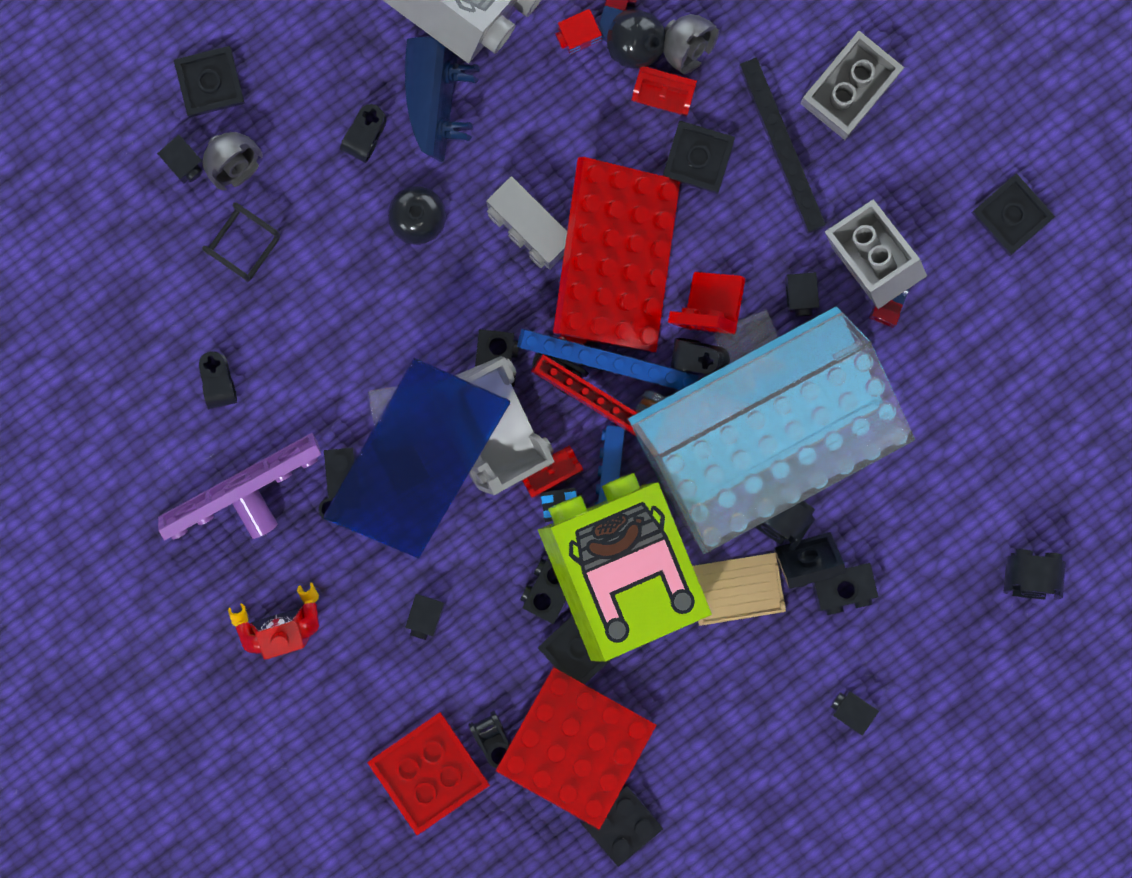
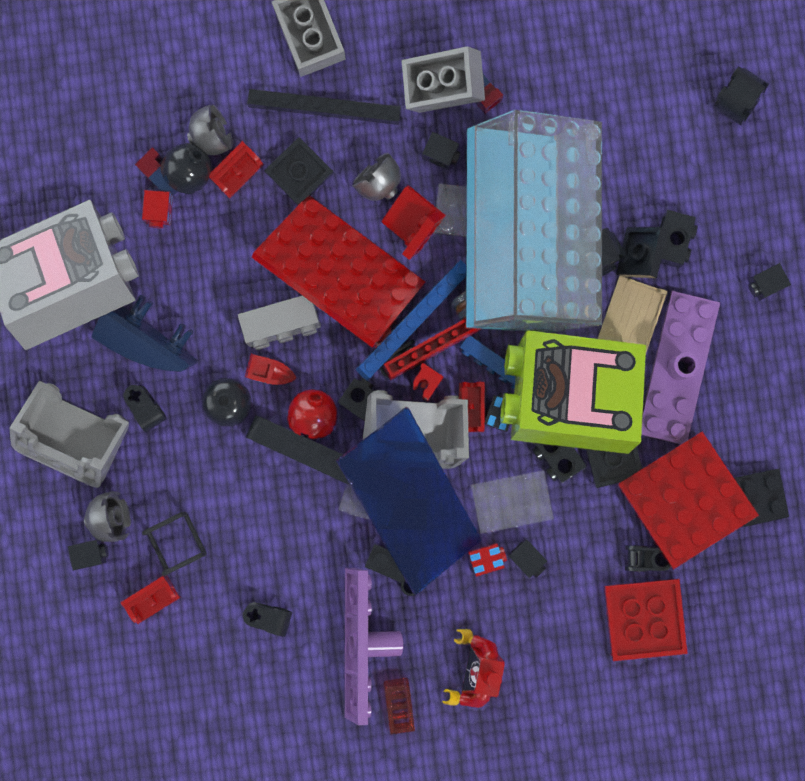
camera: 60 degrees left, 0 degrees up
black plate [174,46,245,118] -> none
black piece [671,338,730,374] -> none
none -> light grey windscreen [9,381,129,488]
none -> red hinge [120,575,181,624]
none -> red plate [245,353,296,385]
none -> black beam [245,415,408,507]
none -> red cylinder [287,389,337,439]
none -> flat silver cylinder [352,153,401,201]
none -> clear red slope [384,678,415,735]
none -> red hinge [413,363,444,402]
none -> red brick [468,543,507,577]
none -> clear plate [471,470,554,534]
none -> medium lavender plate [641,291,720,445]

